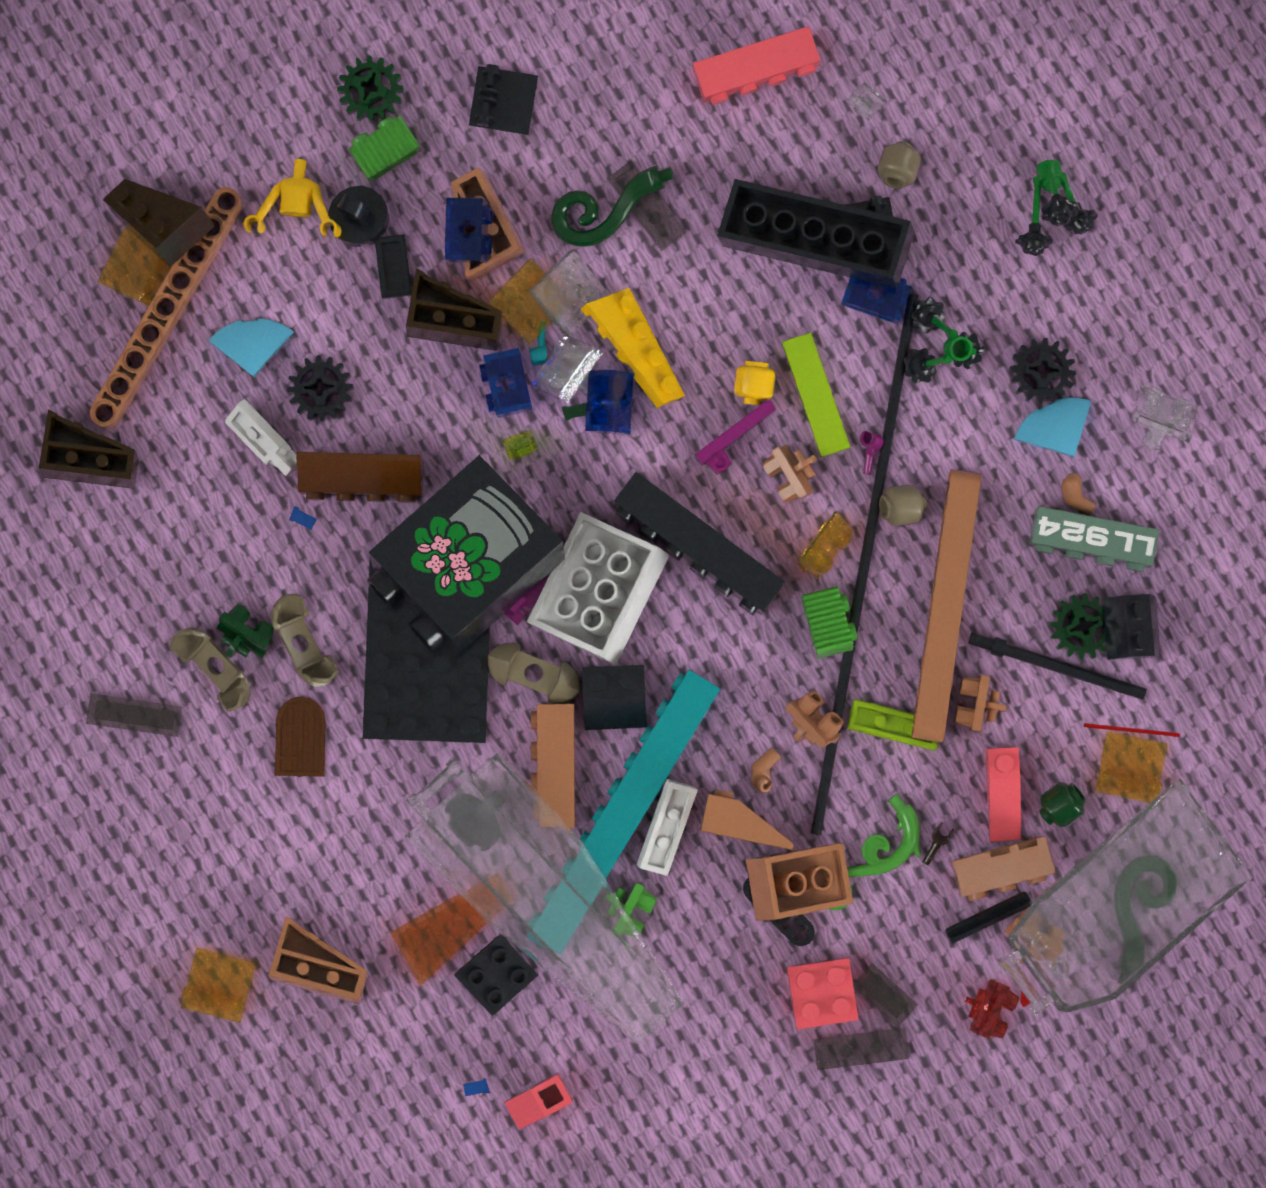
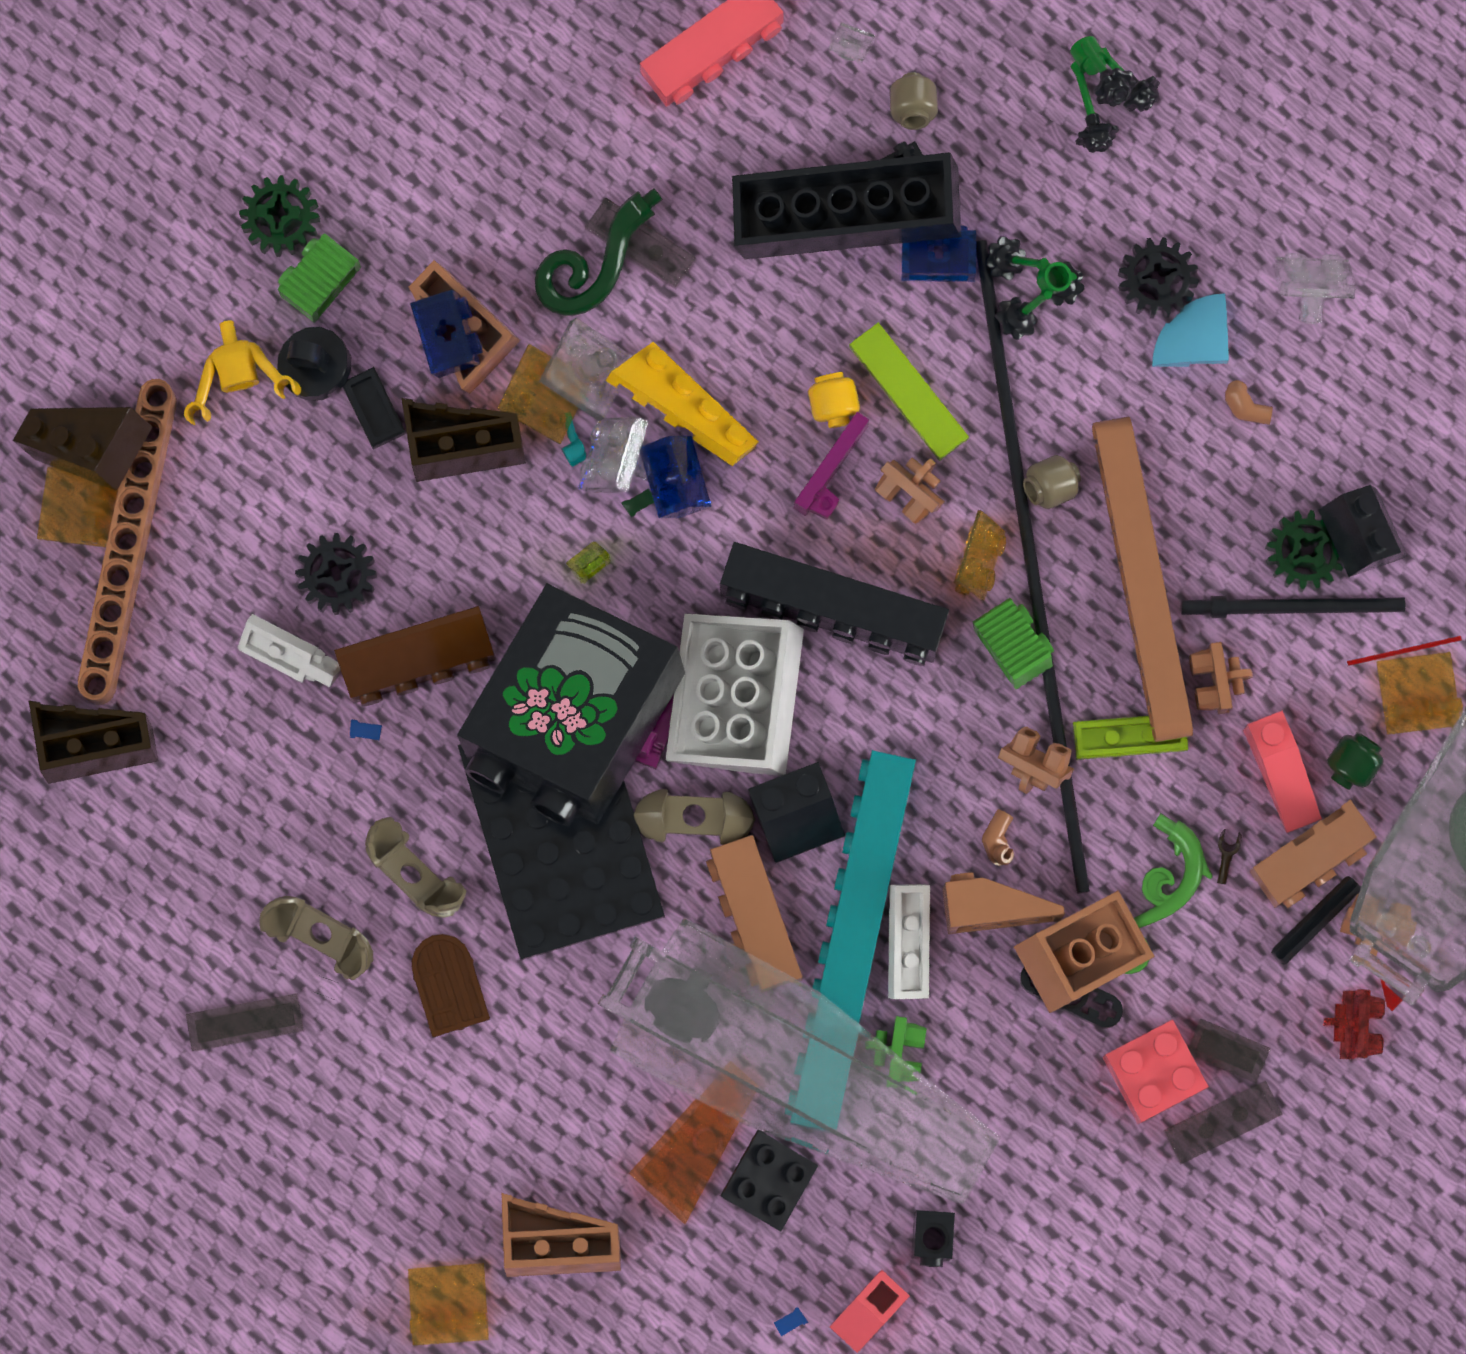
camera: 15 degrees left, 5 degrees down
medium azure brick [208,318,294,378] -> none
dark green hips [216,604,274,659] -> none
black hinge [469,64,538,135] -> none
clear blue brick [479,348,533,418] -> none
magenta hand [860,431,884,475] -> none
sand green brick [1029,506,1160,572] -> none
none -> black brick [911,1210,955,1267]

